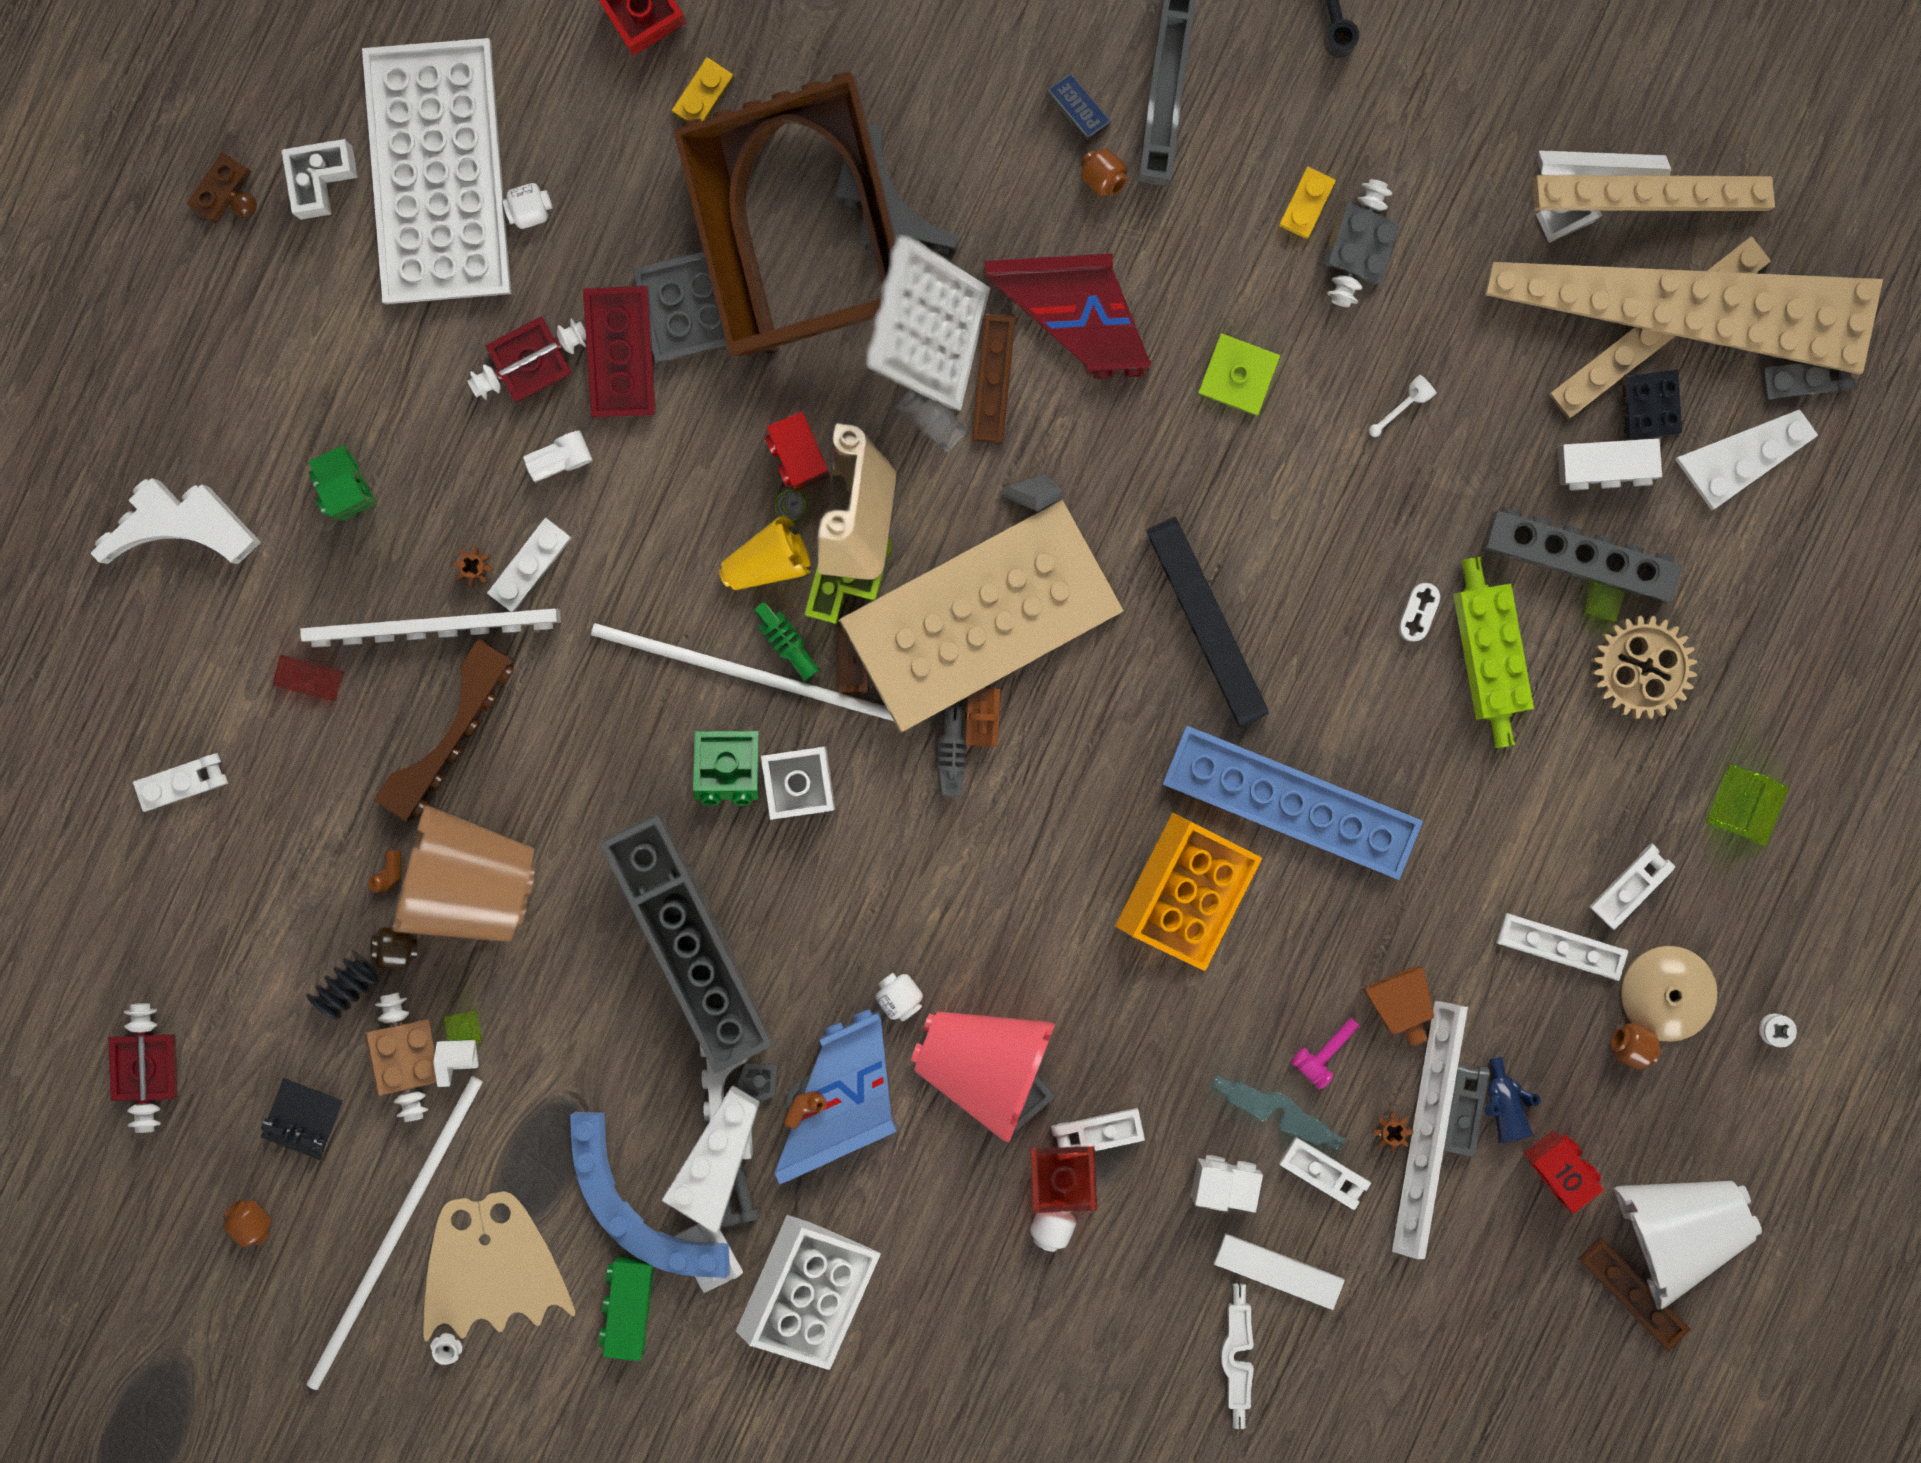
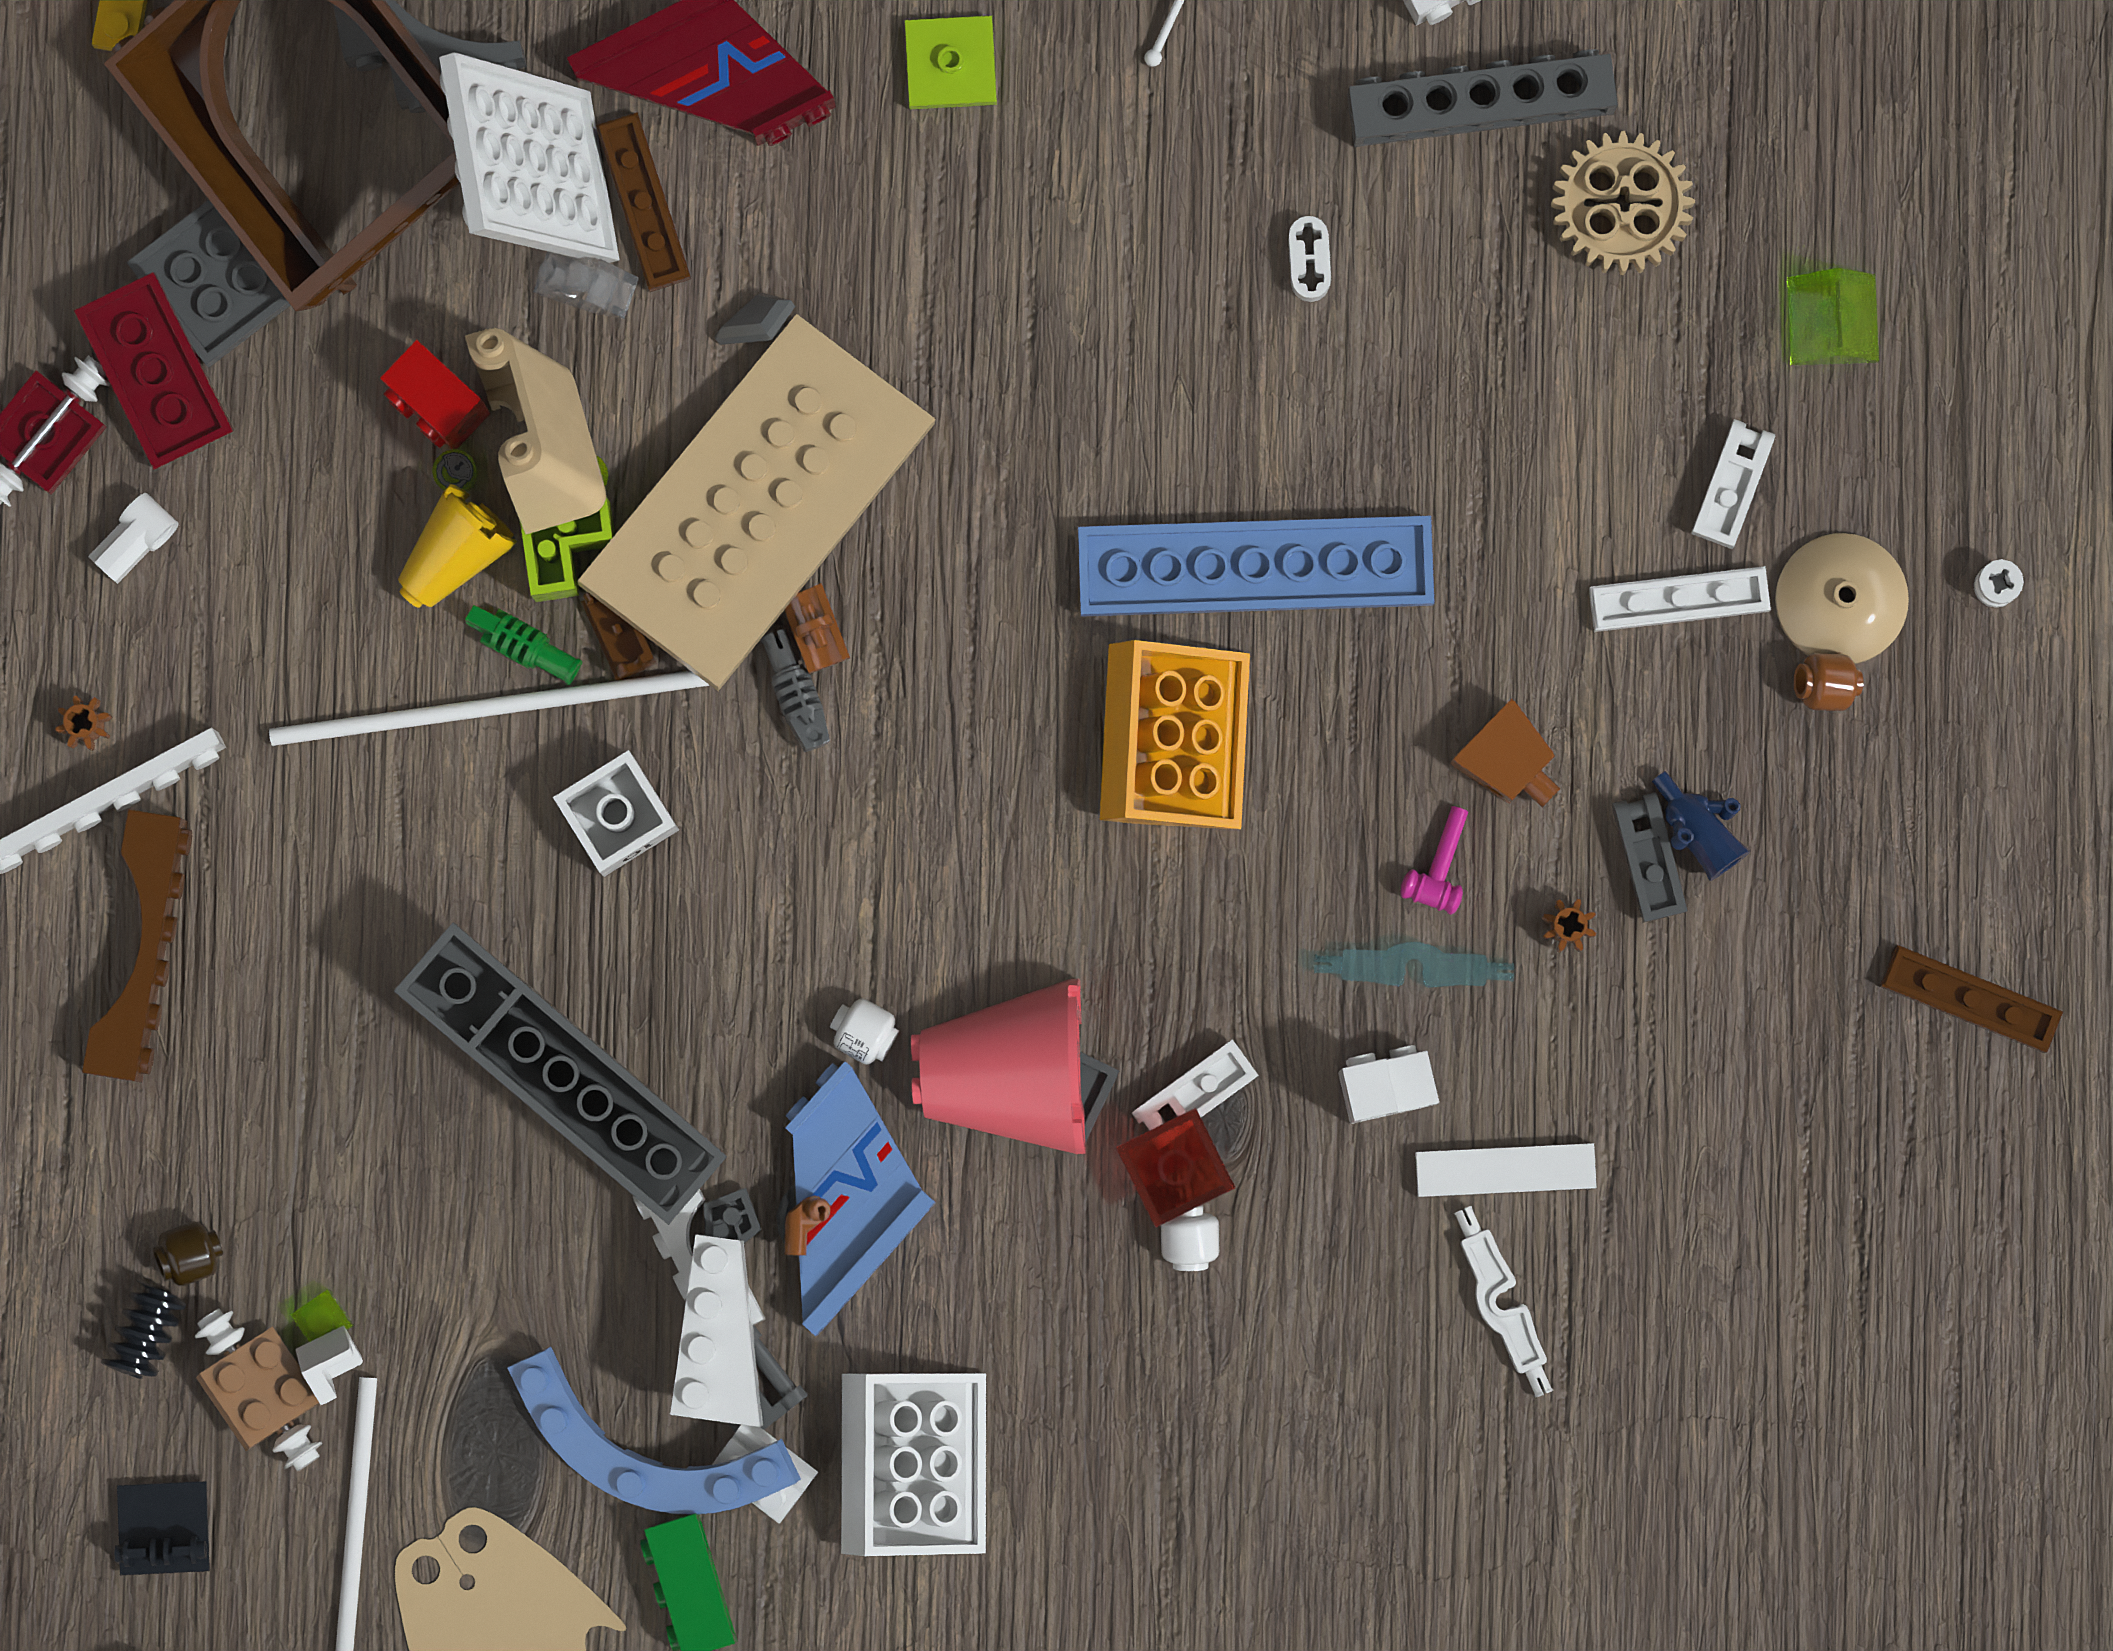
camera: 20 degrees left, 5 degrees down
dark orange arm [368,851,401,894] -> none
medium nougat cone [392,805,536,942] -> none
white plate [487,518,572,612] -> none
green plate [693,731,759,806] -> none
black beam [1146,516,1269,728] -> none
white plate [1279,1136,1371,1210] -> none
white plate [1392,1001,1468,1259] -> none
lime plate [1453,557,1534,748] -> none
red brick [1523,1131,1604,1214] -> none
clear neon green plate [1583,582,1625,623] -> none
white cone [1613,1181,1762,1310] -> none

